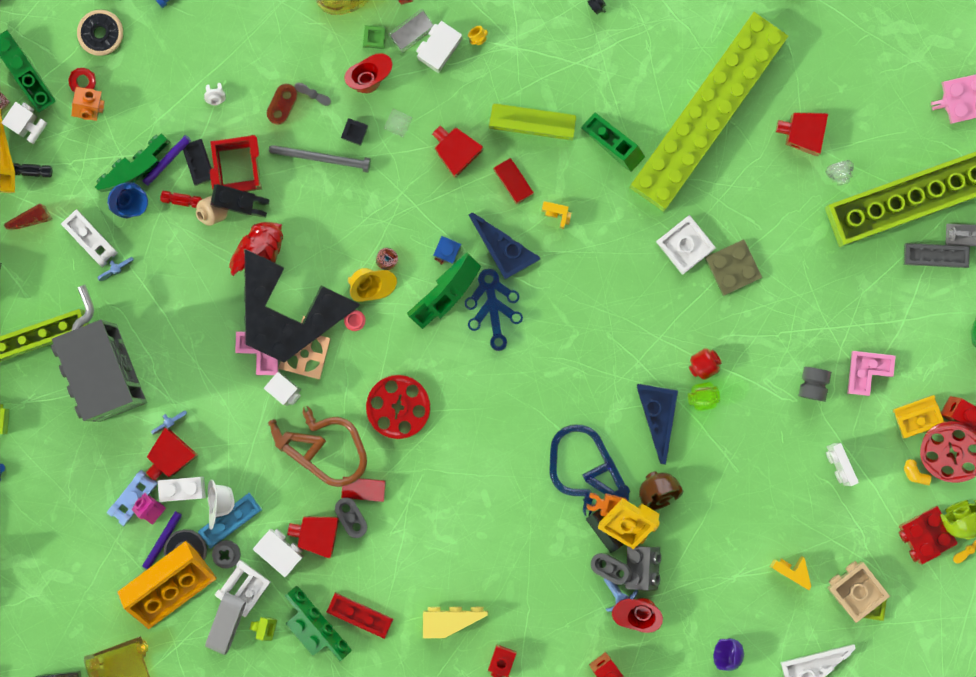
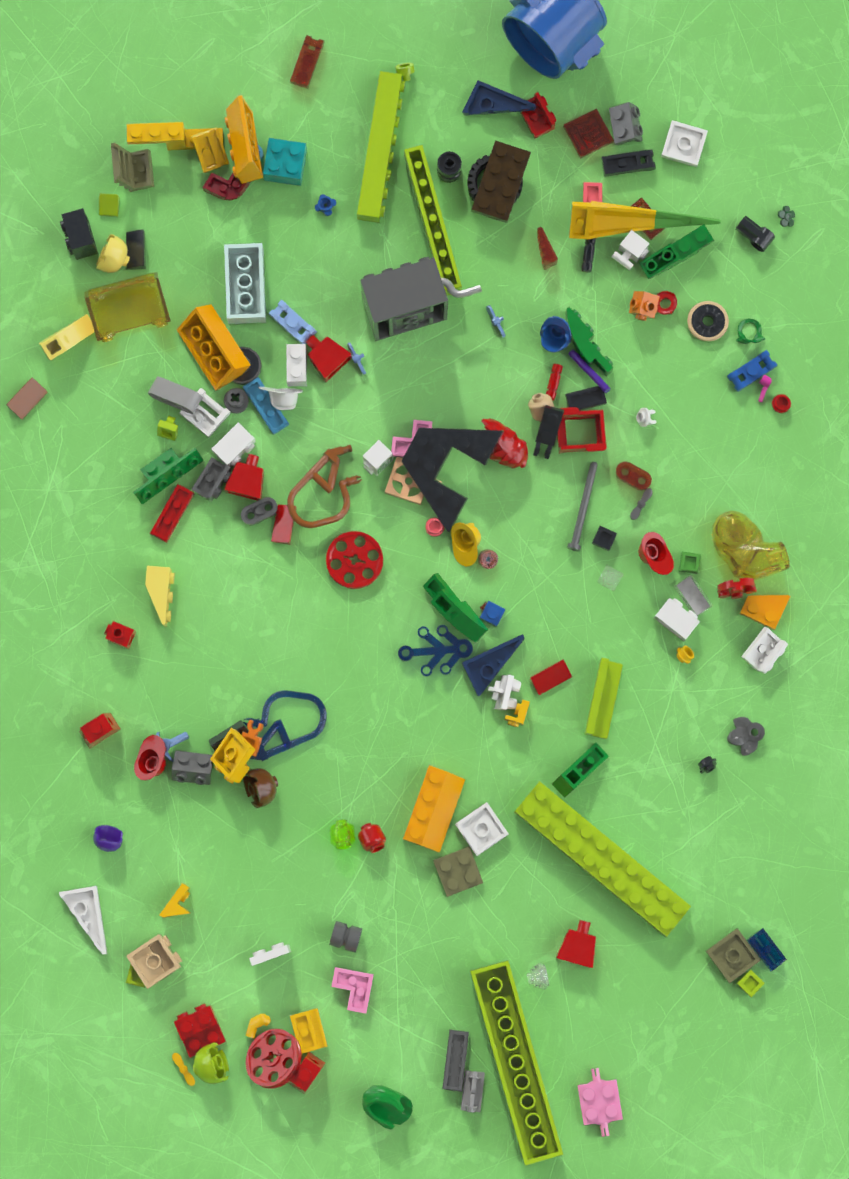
camera: 90 degrees right, 5 degrees down
white plate [61,209,118,268] -> none
dark pink bracket [132,493,166,525] -> none
dark purple bar [142,511,182,569] -> none
red torso [432,125,484,178] -> none
dark grey plate [591,553,632,585] -> none
dark blue wing [637,384,678,465] -> none
none -> dark grey bracket [192,457,232,502]
none -> light aqua brick [224,243,266,324]
none -> light orange slope [403,765,465,853]
none -> white hips [488,675,521,710]

